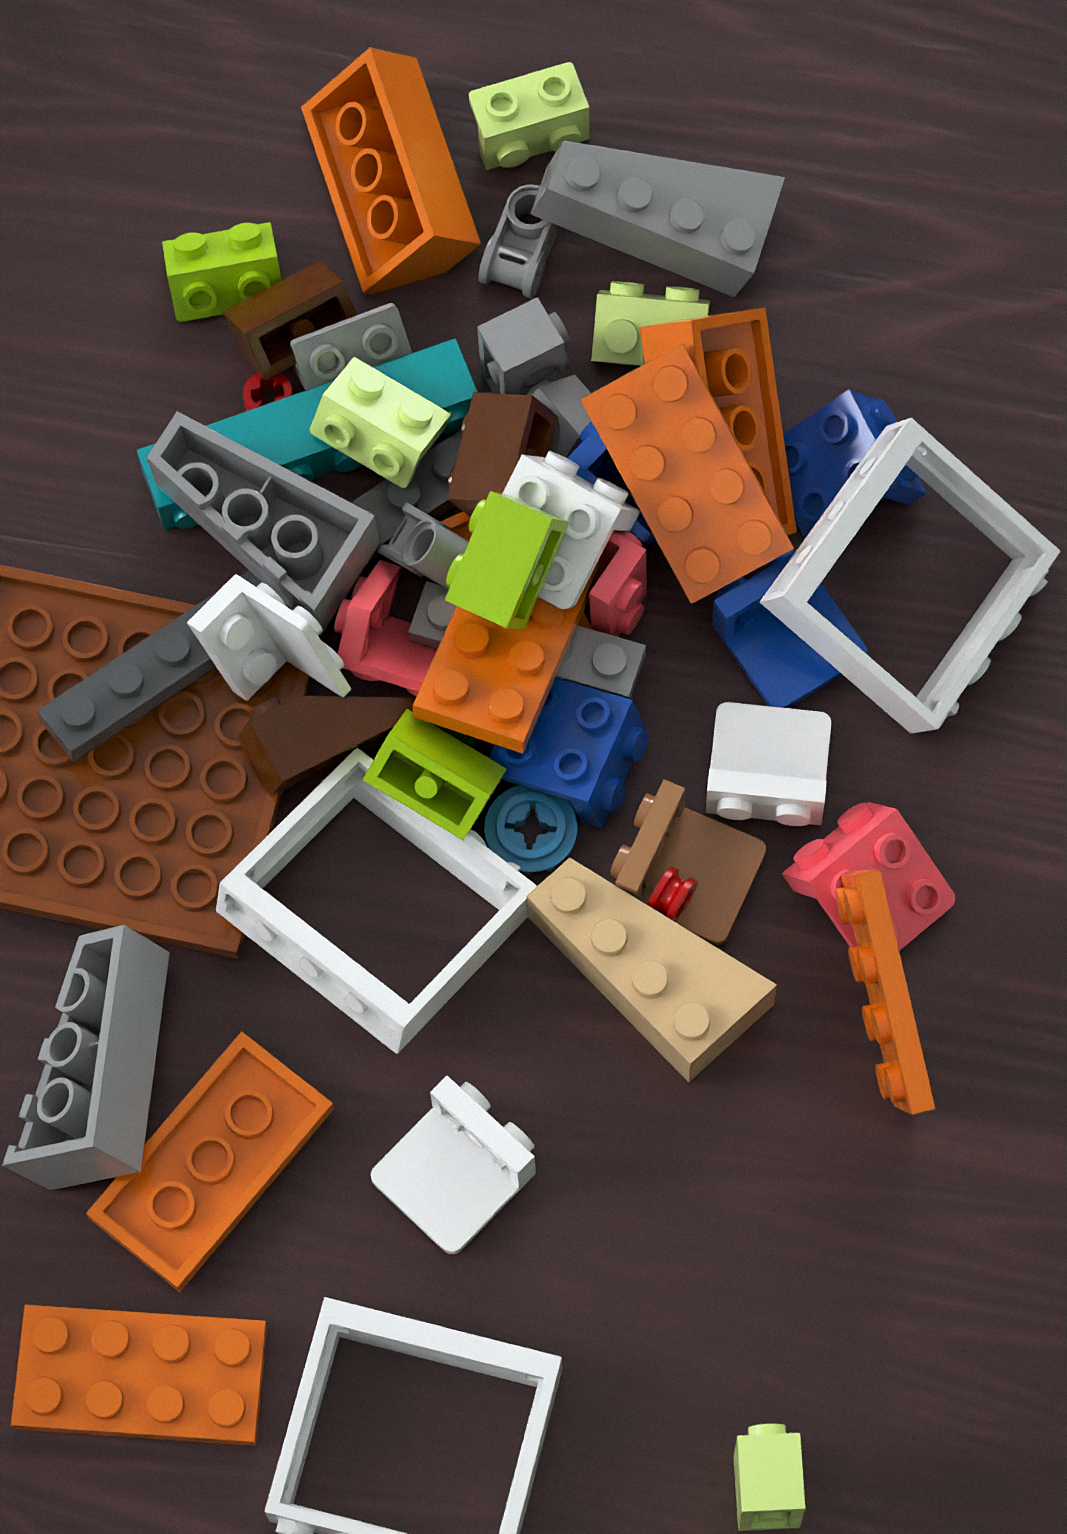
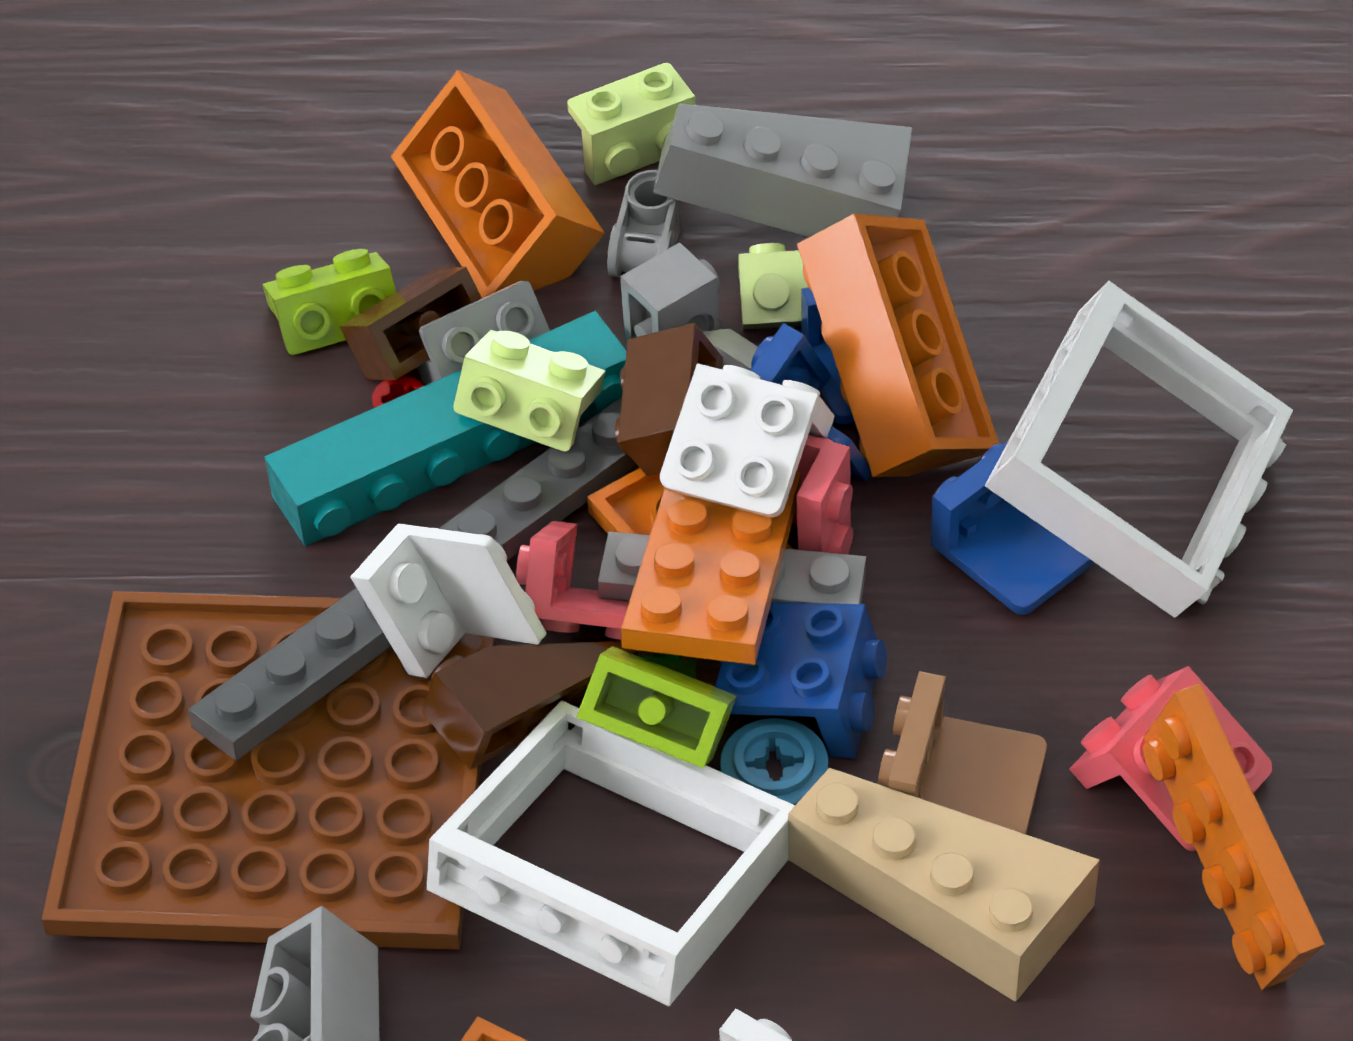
camera: 10 degrees left, 20 degrees down
light grey wedge [147,411,380,635] -> none
light grey piece [378,502,469,590] -> none
lime brick [445,491,569,630] -> none
orange plate [580,343,794,604] -> none
red bush [647,866,698,922] -> none
white bracket [705,702,832,826] -> none
blue bracket [783,389,927,538] -> none

